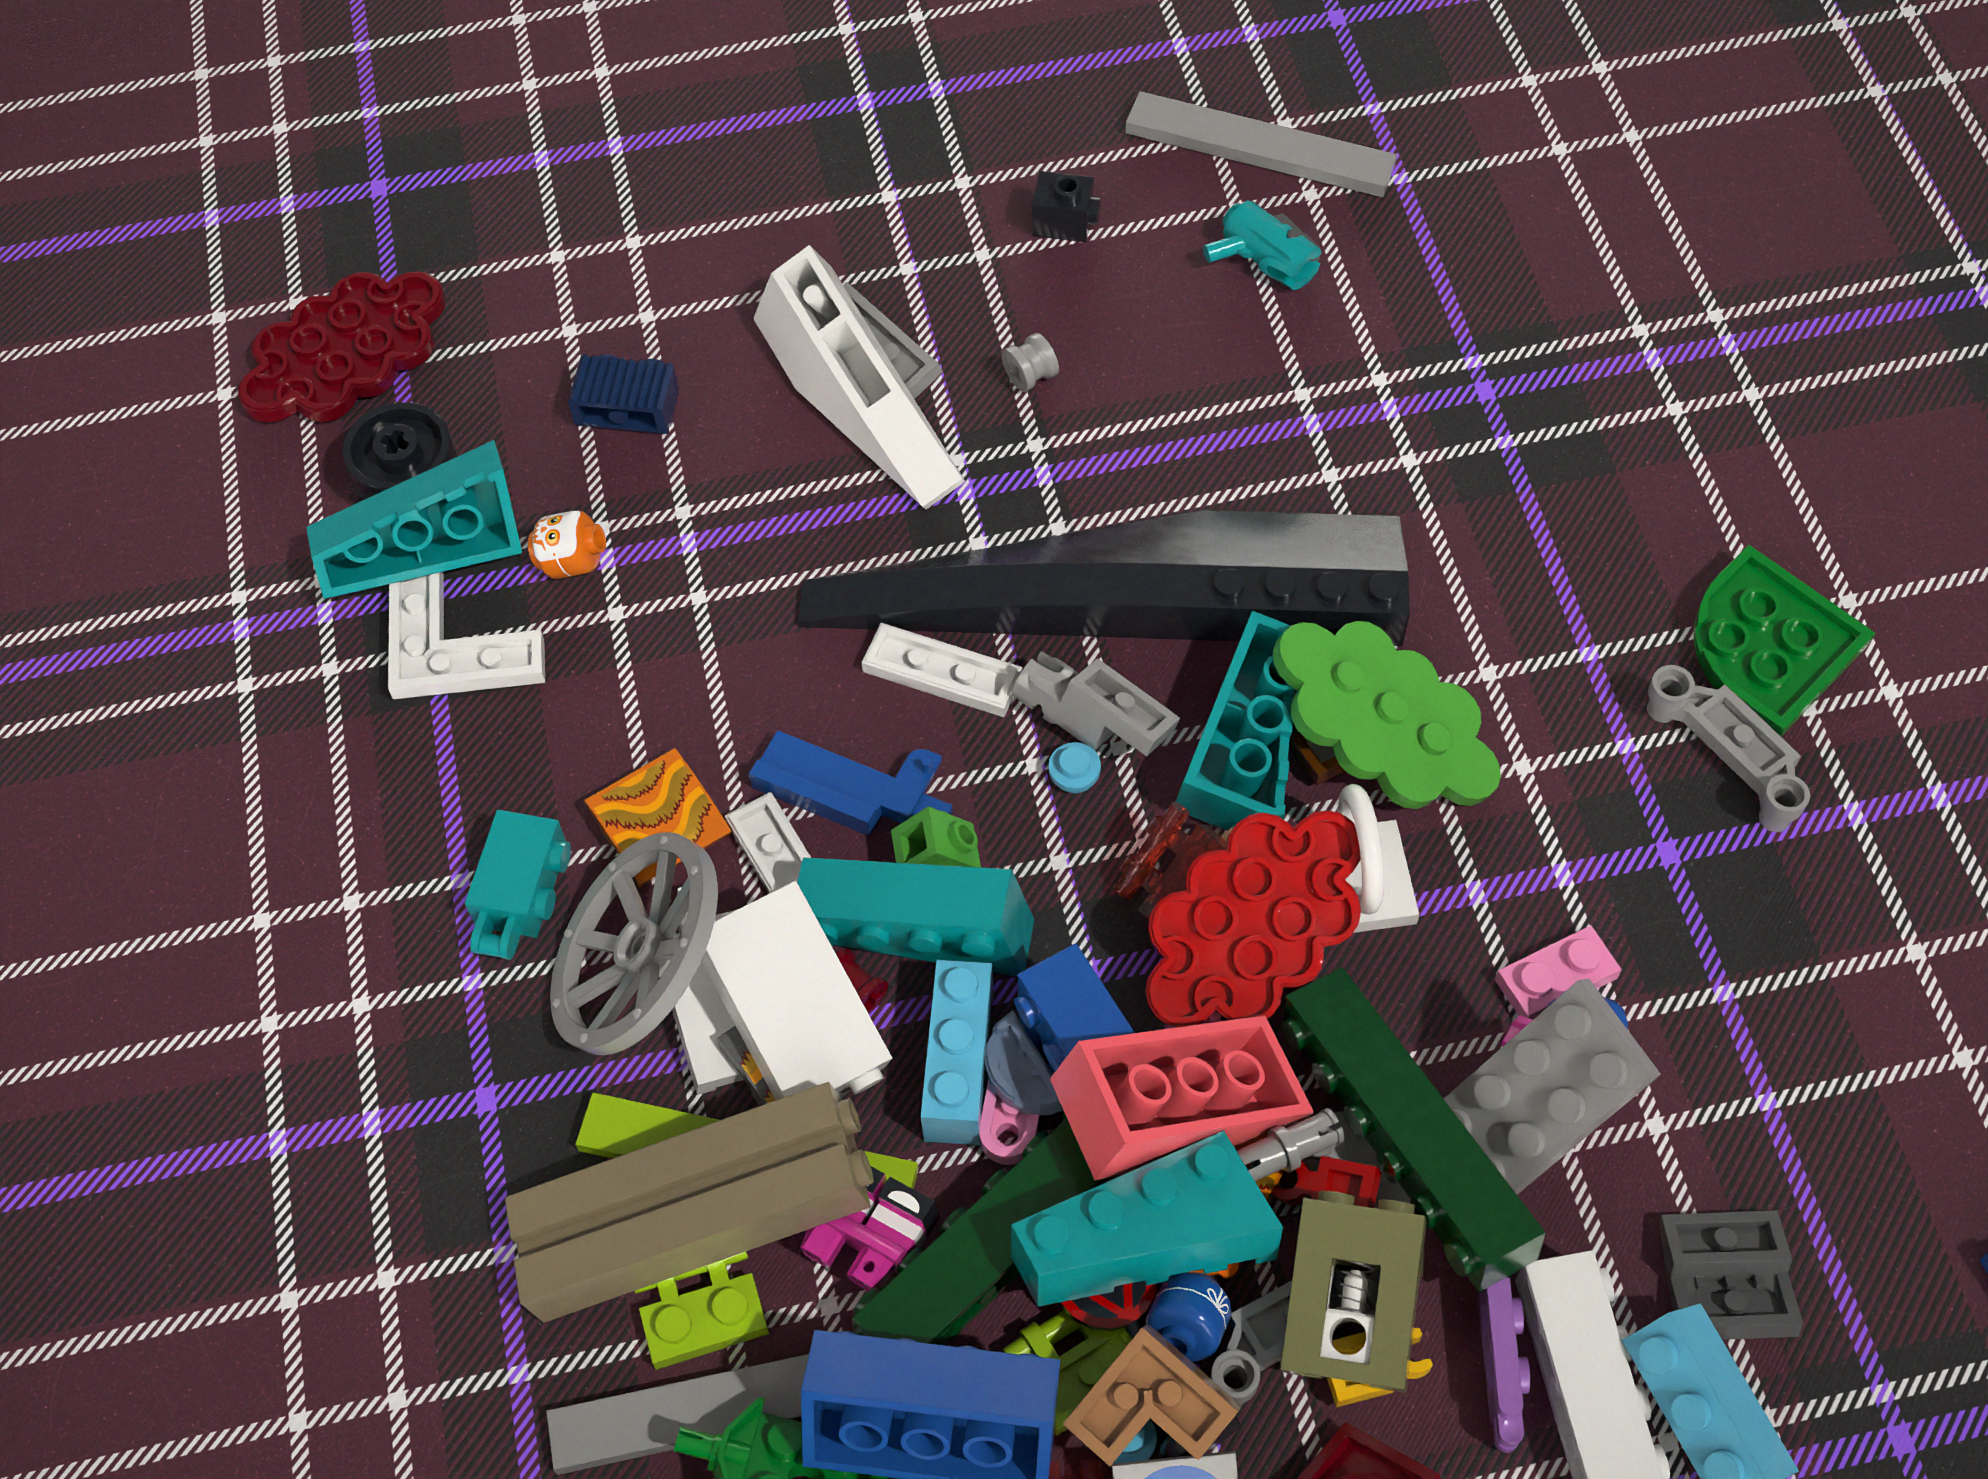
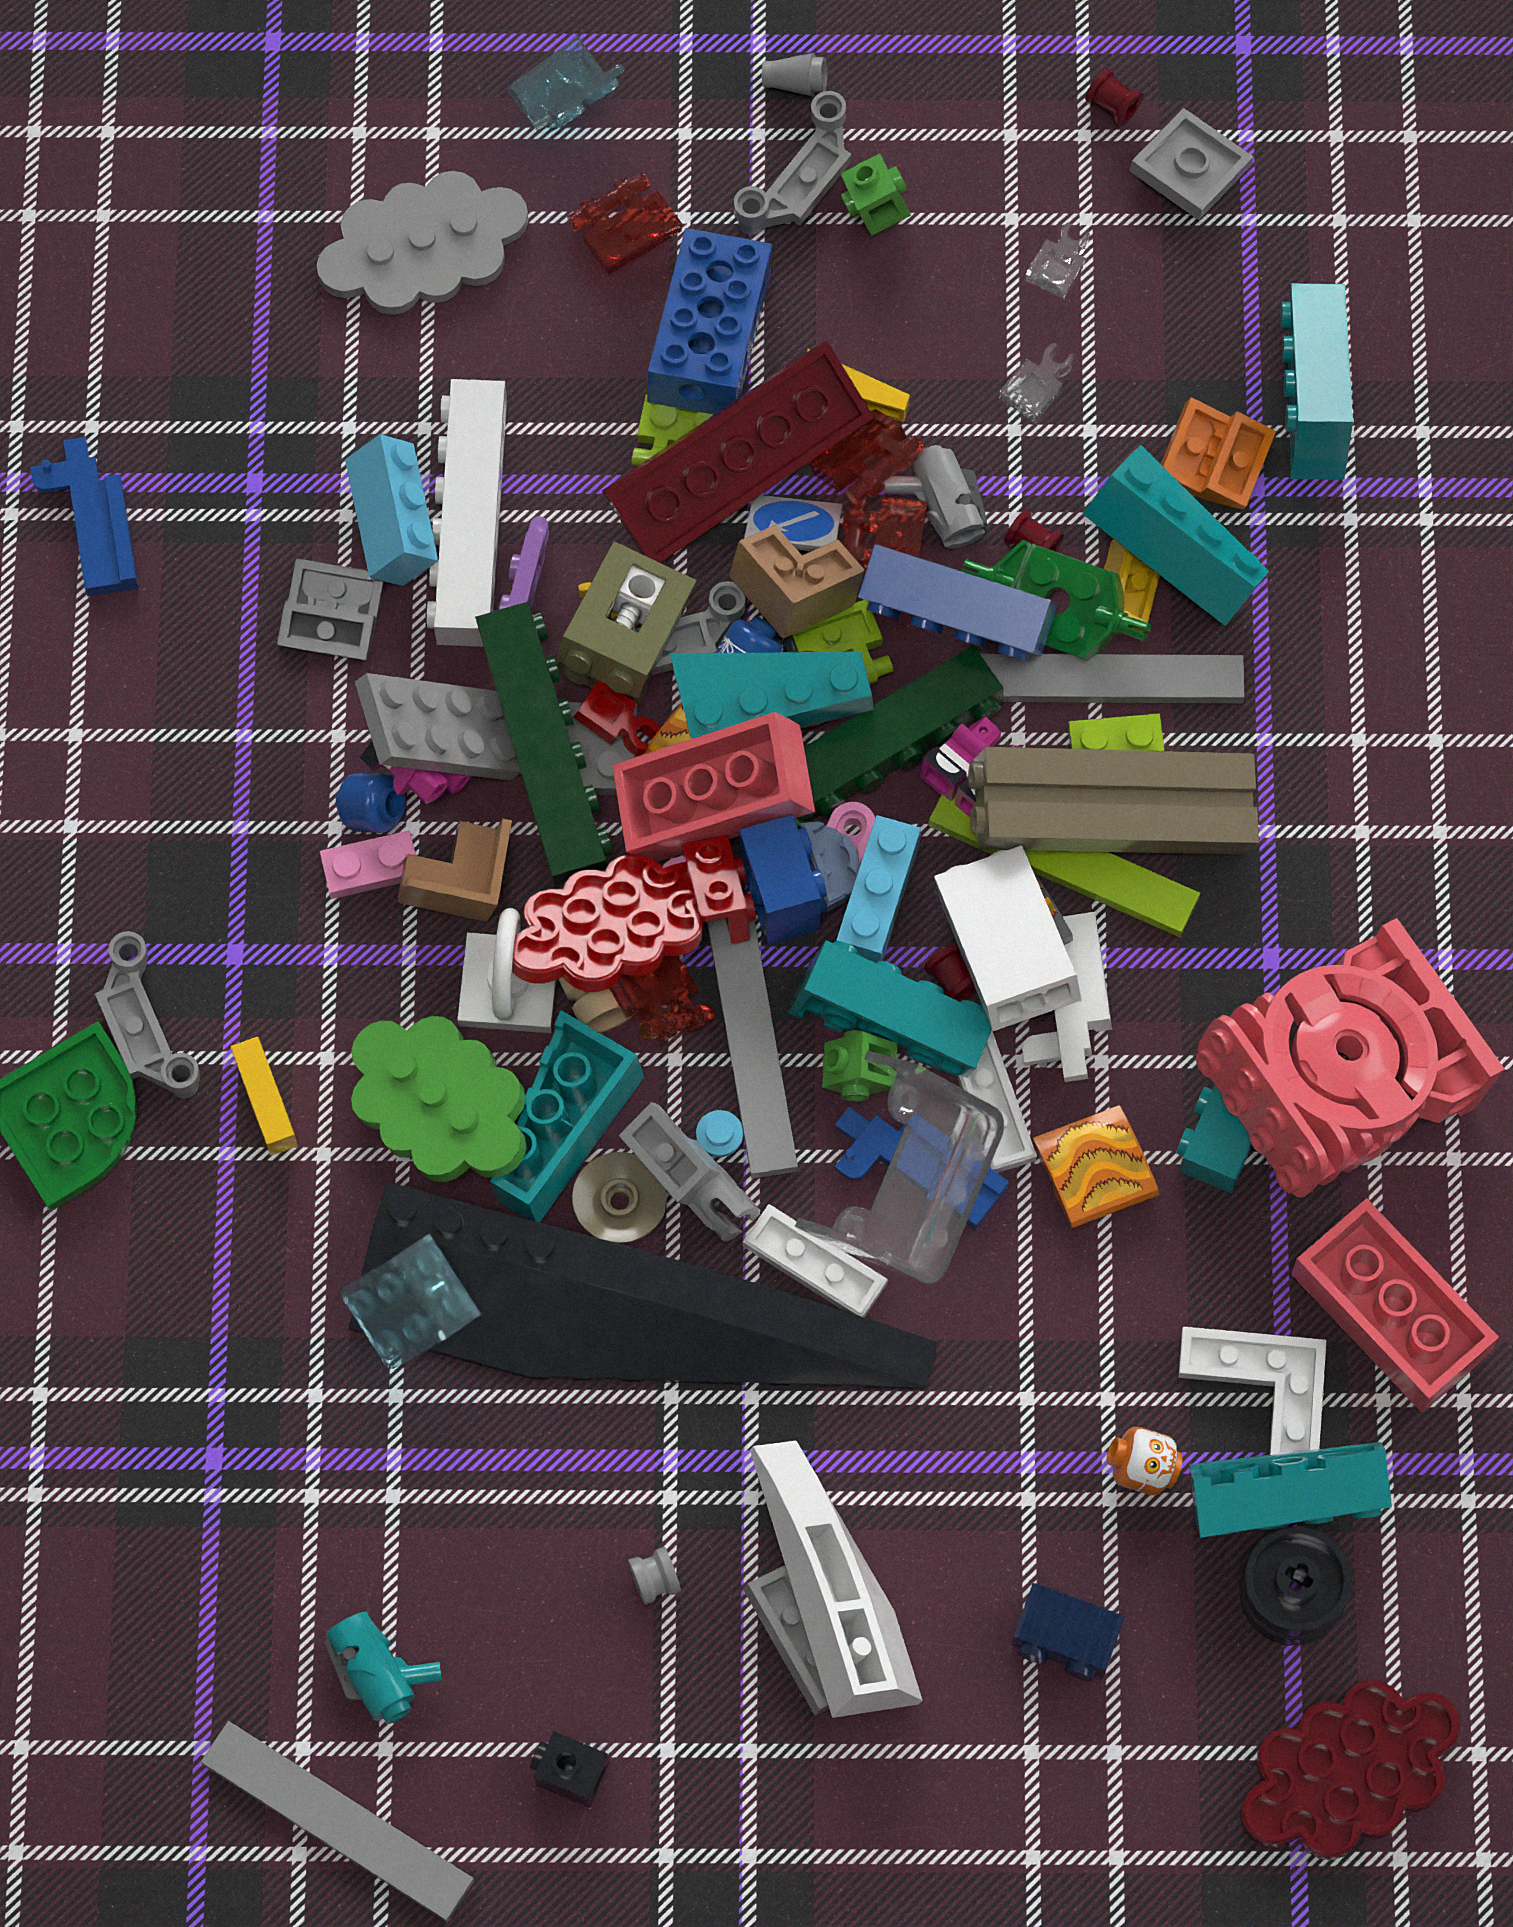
camera: 170 degrees left, 10 degrees up
light grey wheel [550,832,718,1055] -> none
light grey pin [1237,1108,1344,1182] -> none
none -> yellow piece [231,1037,298,1156]
none -> clear light blue bracket [341,1234,481,1369]
none -> medium nougat panel [397,818,512,922]
none -> dark tan dish [572,1152,667,1244]
none -> red bracket [683,835,756,944]
none -> light grey tile [707,918,798,1179]
none -> clear windscreen [795,1051,1004,1284]
none -> coral brick [1196,918,1505,1198]
none -> coral brick [1291,1198,1499,1413]

